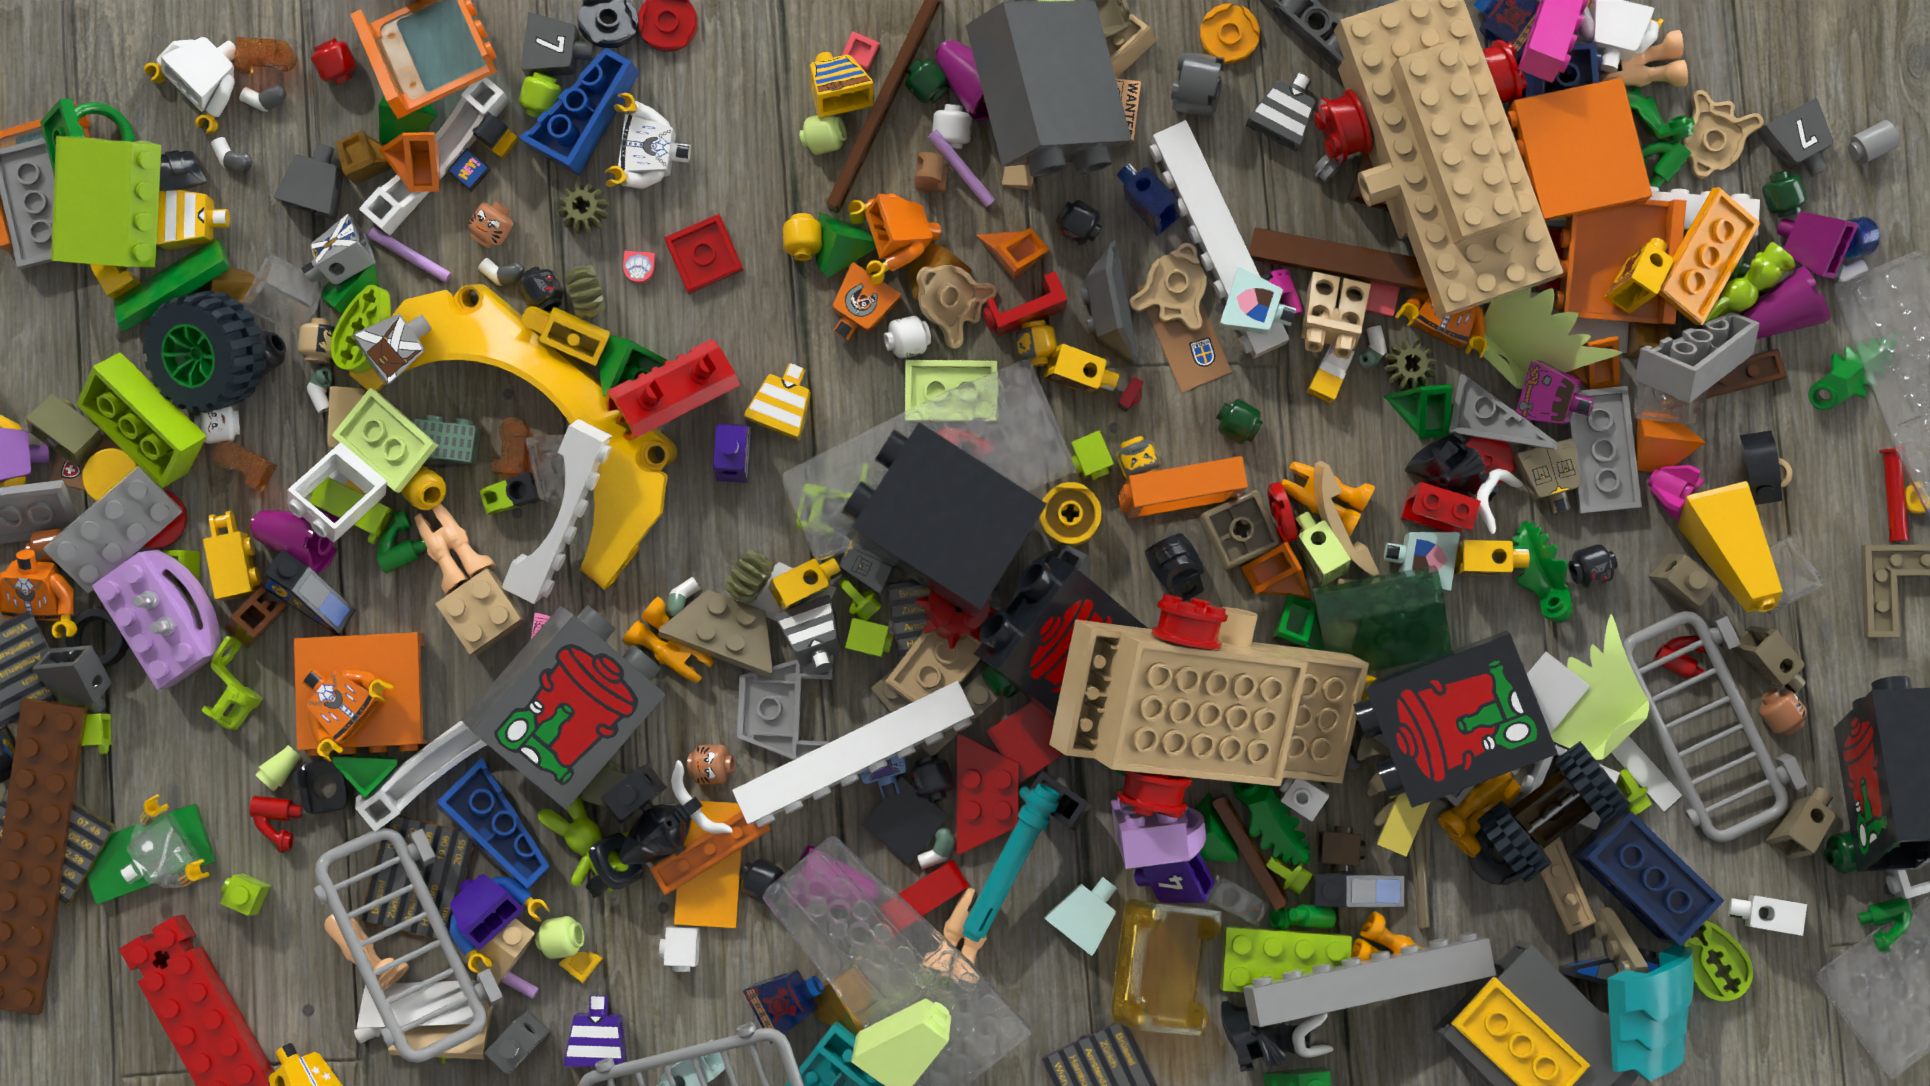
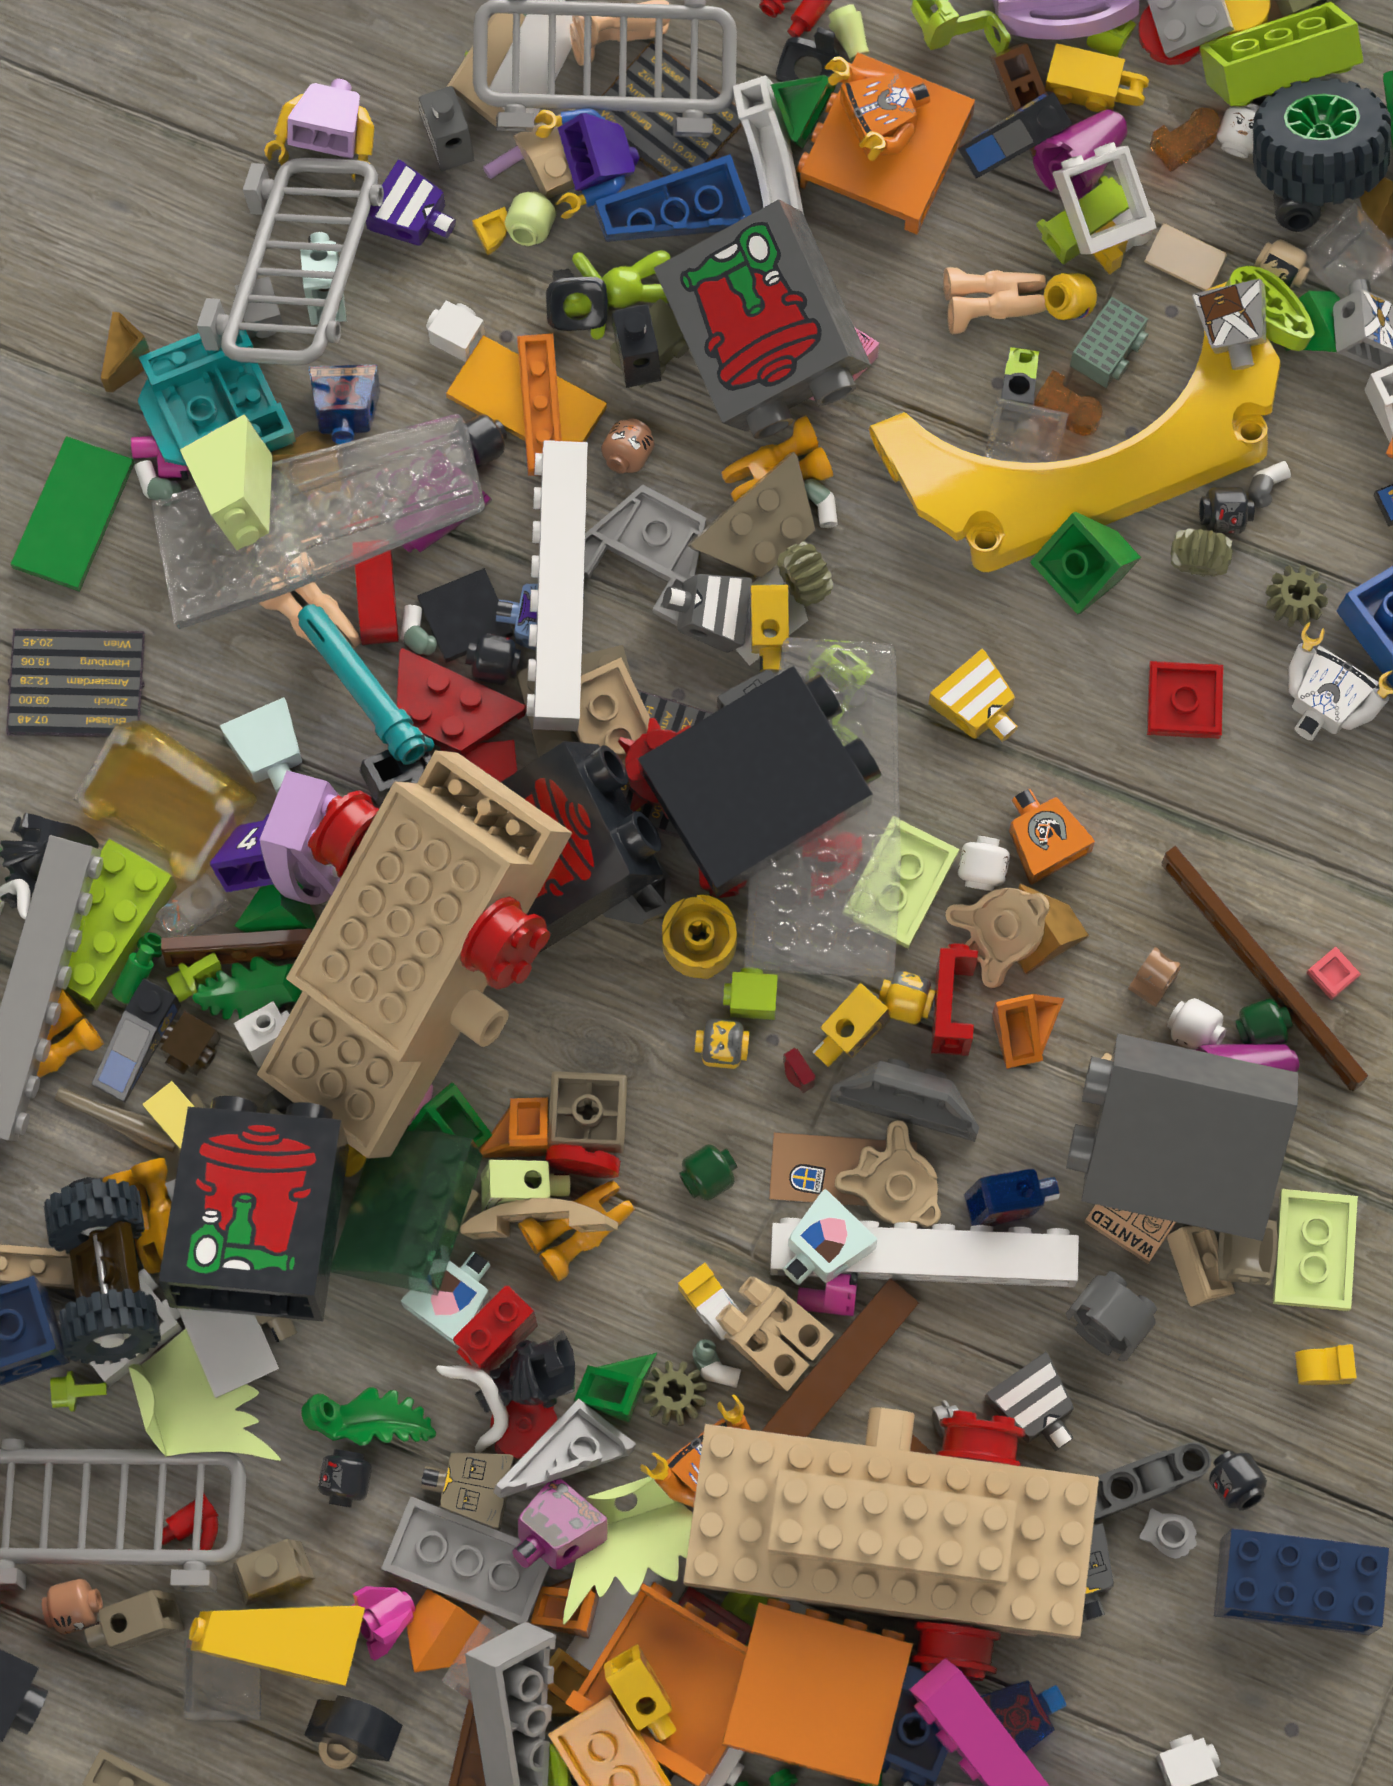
camera: 115 degrees right, 10 degrees down
arm [307,367,333,414] -> none
yellowish green plate [332,388,438,493] -> none
lavender bar [368,227,452,283] -> none
green plant [376,510,427,574] -> none
tan brick [435,568,527,656] -> none
nougat head [468,201,514,248] -> none
white arch [501,419,612,604] -> none
yellow brick [522,306,610,366] -> none
red piece [606,339,740,441] -> none
black helmet [619,760,732,865] -> none
tile [623,251,656,284] -> none
dark purple torso [713,423,752,483] -> none
yellow head [783,213,822,261] -> none
yellowish green head [799,115,847,155] -> none
yellow torso [810,52,874,118] -> none
green slope [816,212,876,279] -> none
lime piece [838,576,882,621] -> none
lime brick [845,618,894,658] -> none
orange torso [848,193,941,285] -> none
lavender bar [928,129,995,207] -> none
black head [1055,200,1102,245] -> none
orange window [1118,456,1248,519] -> none
black piece [1144,533,1204,602] -> none
light orange tile [1199,3,1260,65] -> none
coral tile [1365,282,1400,318] -> none
yellow torso [1455,540,1530,576] -> none
white sticker [1611,736,1682,812] -> none

